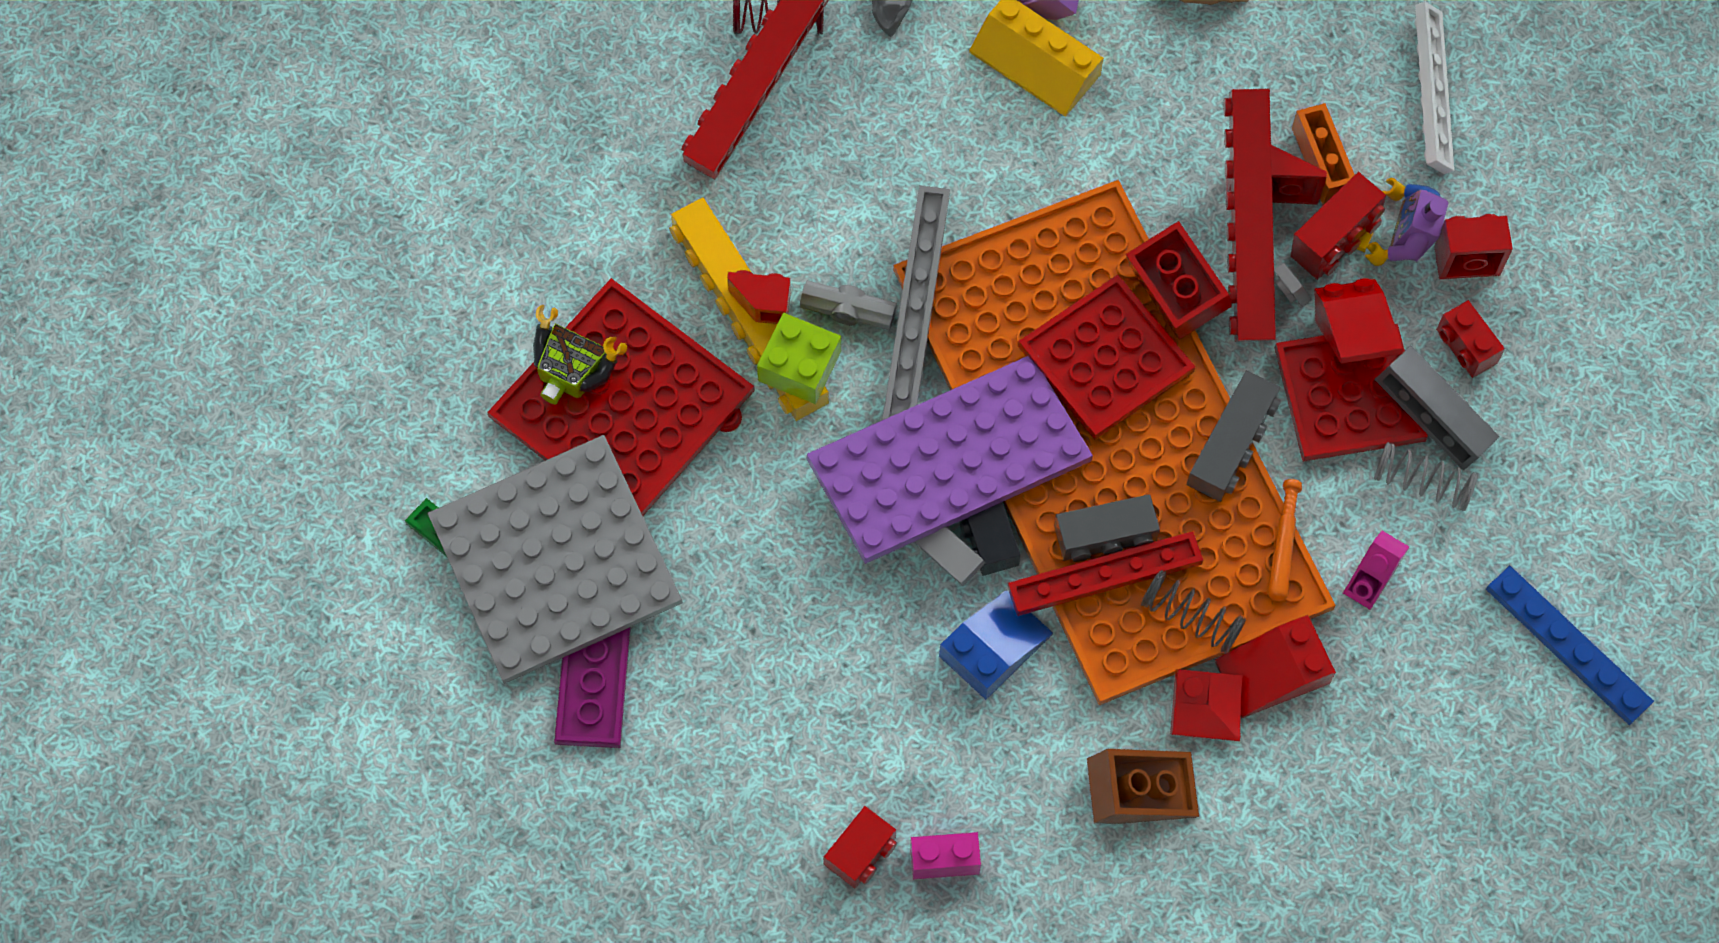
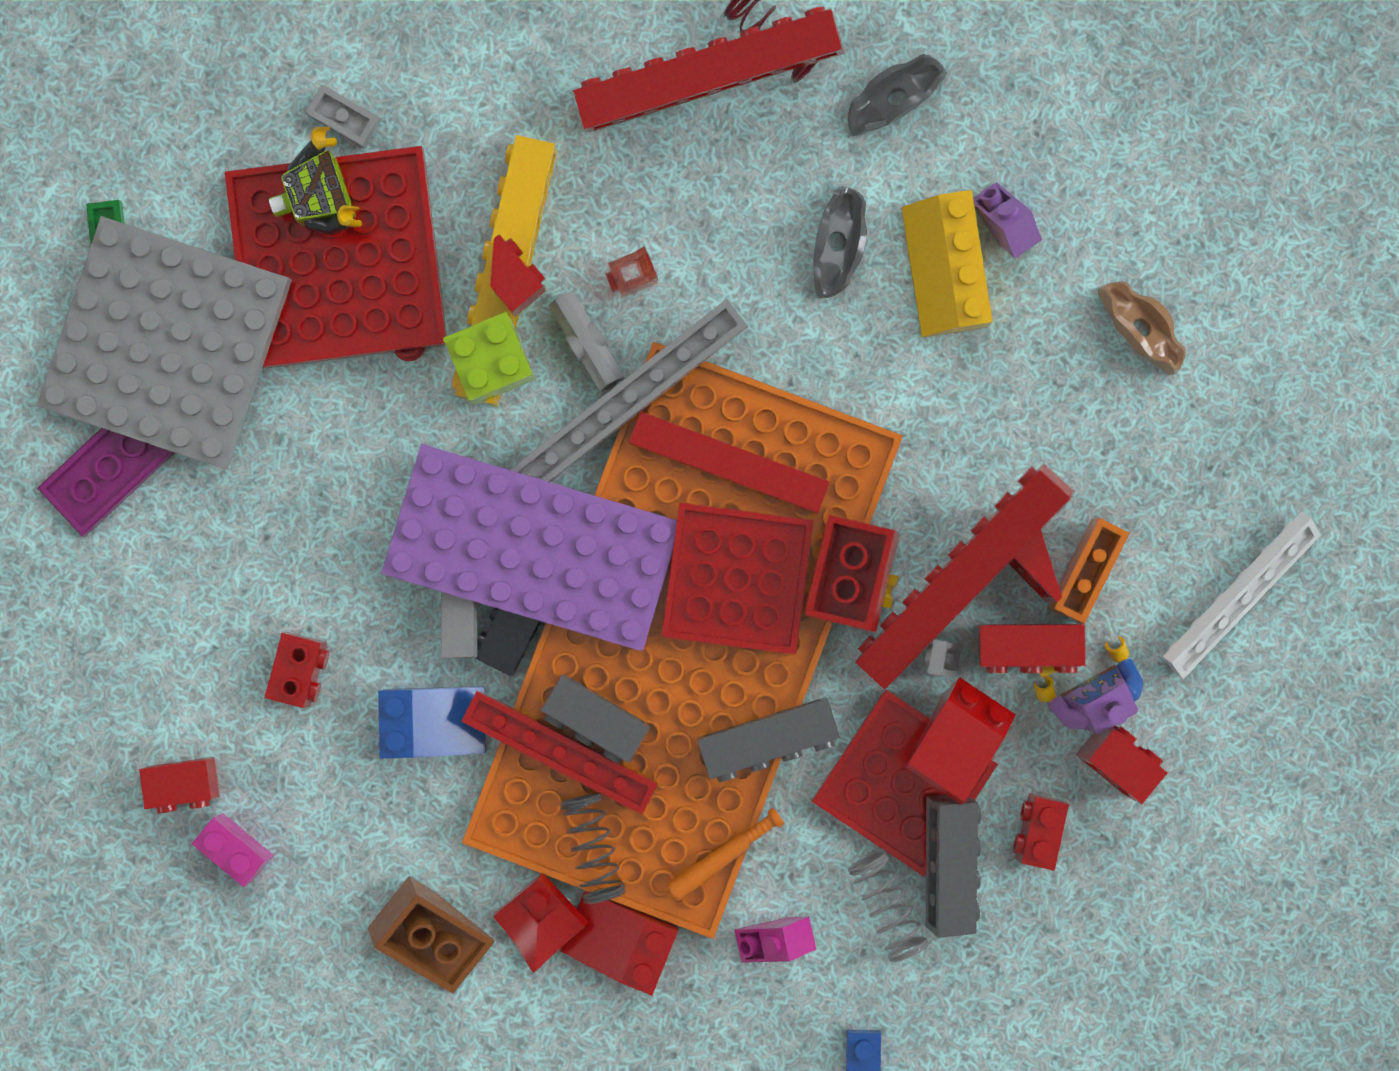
camera: 50 degrees right, 20 degrees up
none -> red brick [264,632,330,708]
none -> light grey plate [305,84,381,149]
none -> clear red window [605,246,659,298]
none -> red tile [629,411,830,514]
none -> dark grey piece [813,186,867,298]

